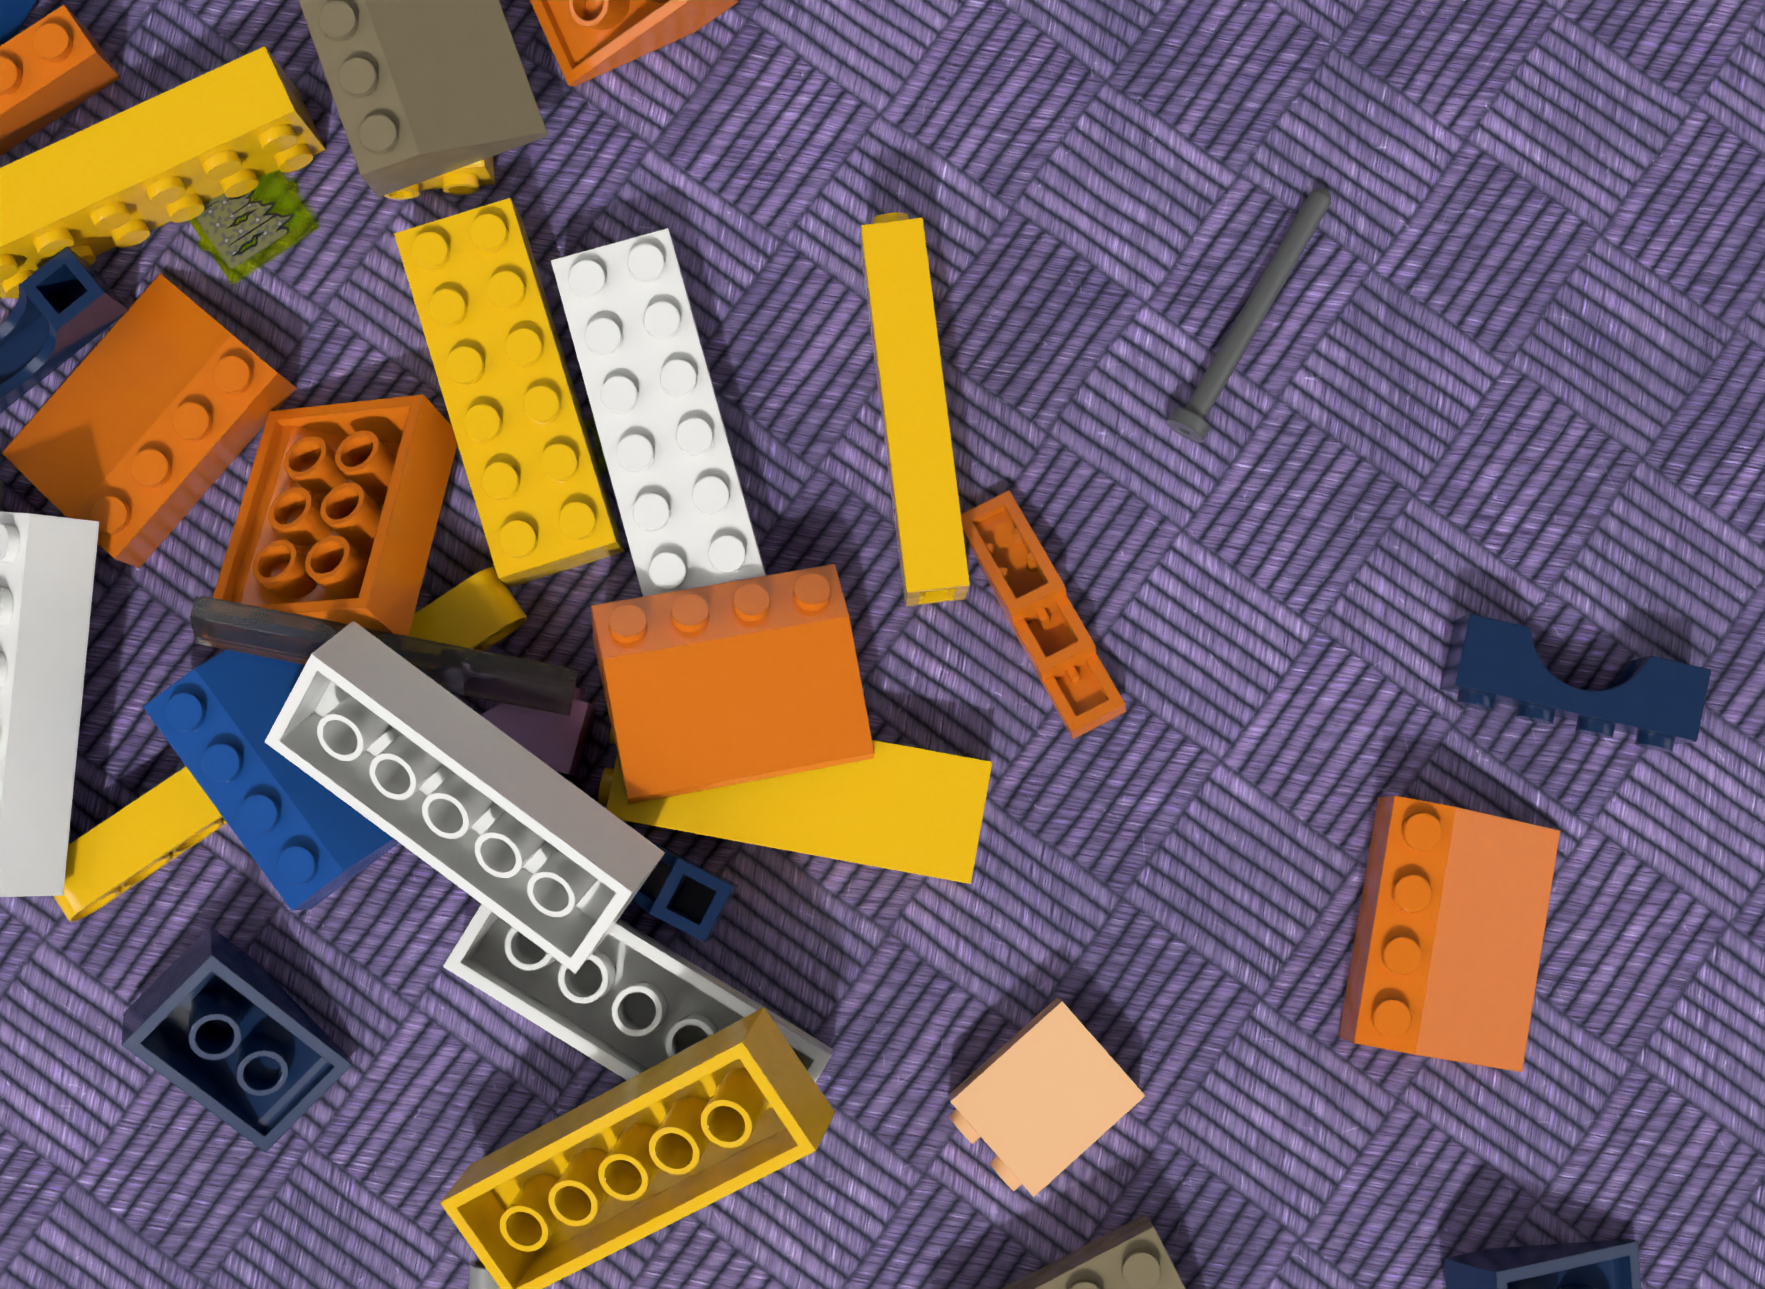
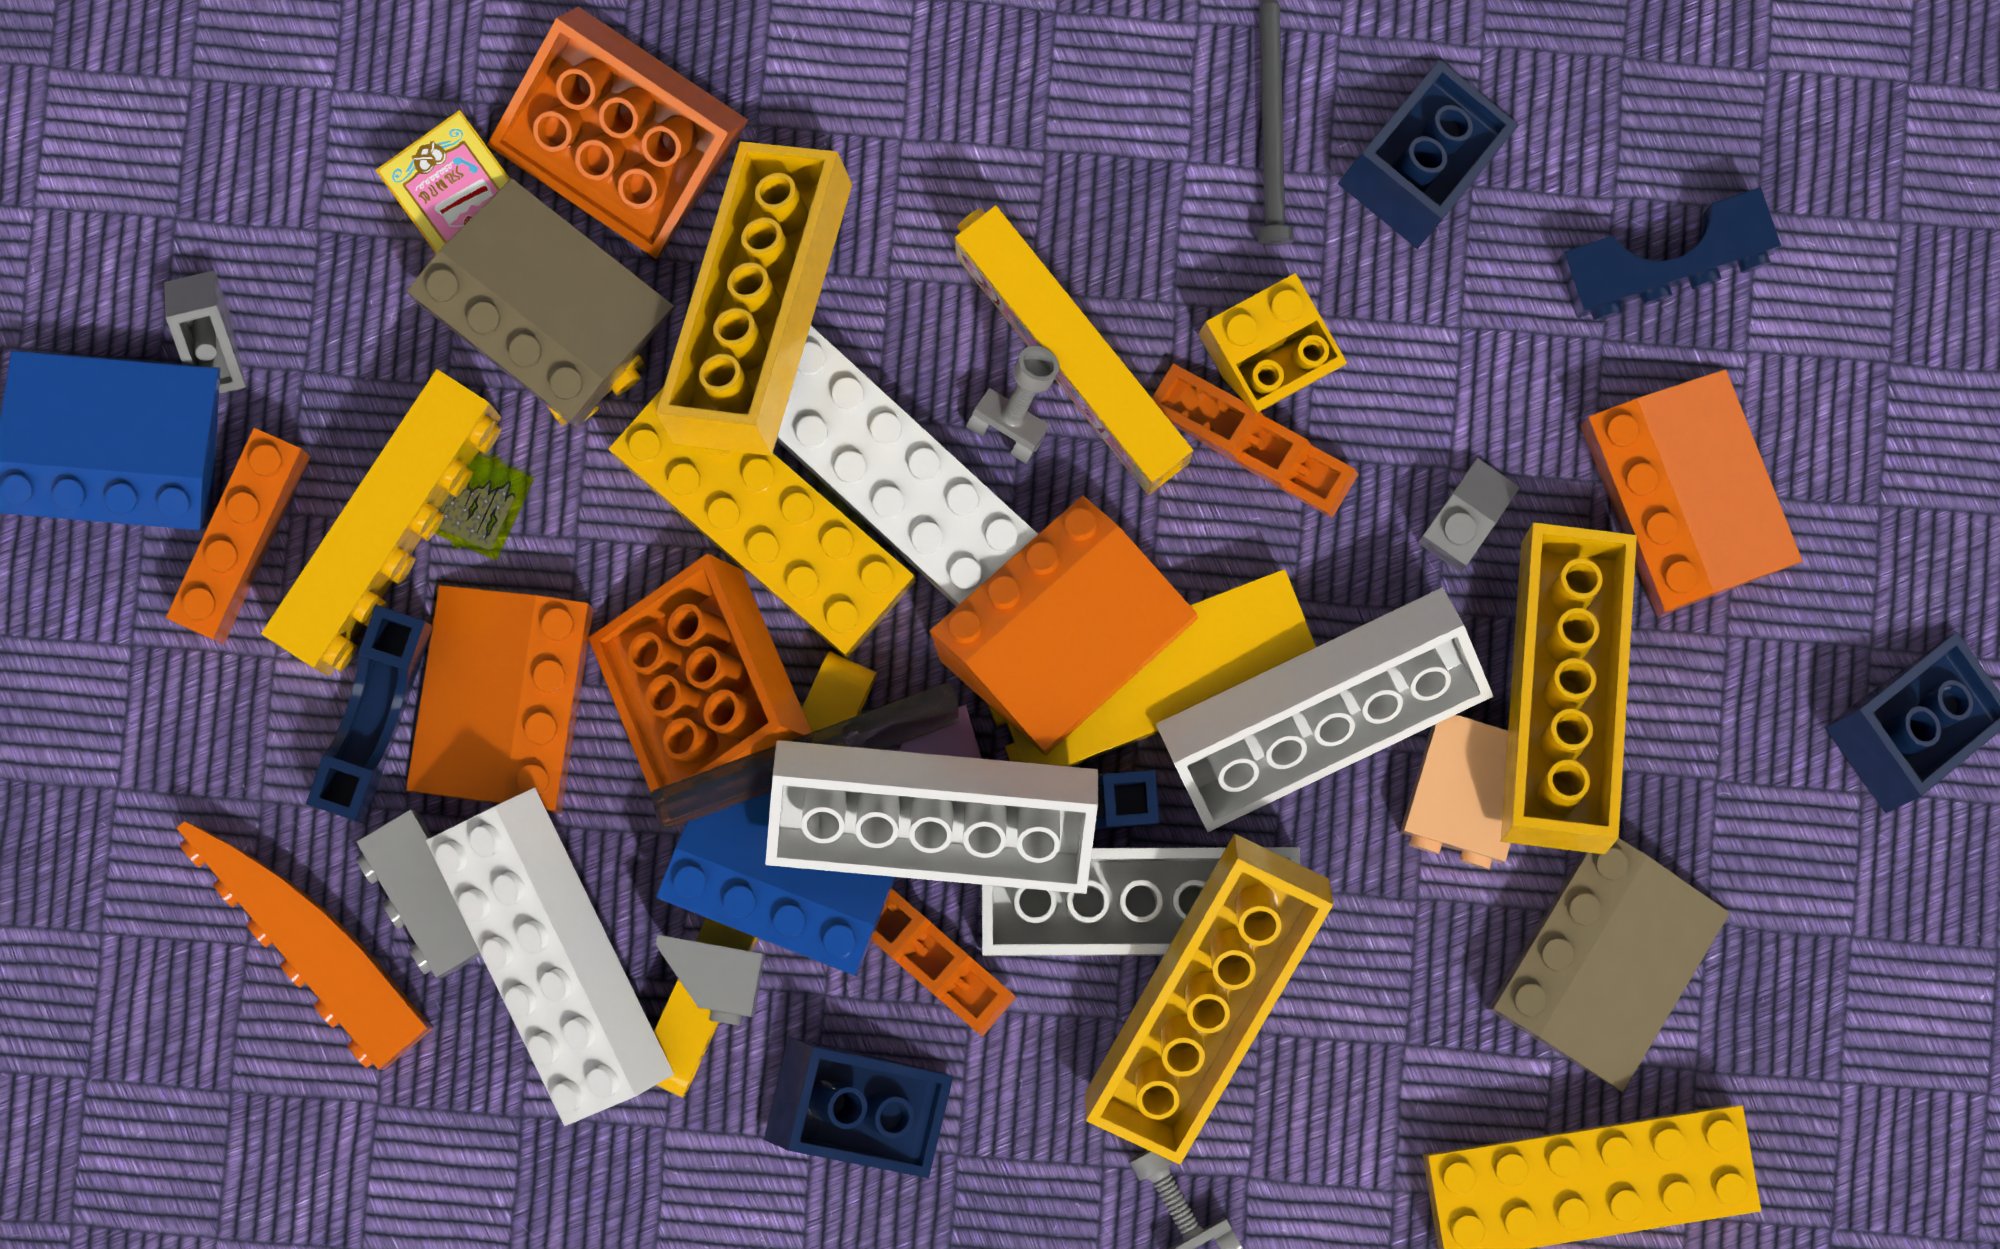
camera: 30 degrees left, 0 degrees up
none -> yellow brick [656,141,852,456]
none -> light grey slope [656,935,766,1026]
none -> orange slope [872,889,1017,1037]
none -> light grey bar [966,346,1059,464]
none -> white brick [1156,587,1494,832]
none -> yellow slope [1198,273,1347,414]
none -> dark blue slope [1337,60,1519,249]
none -> light grey slope [1418,458,1520,572]
none -> yellow brick [1500,522,1637,854]

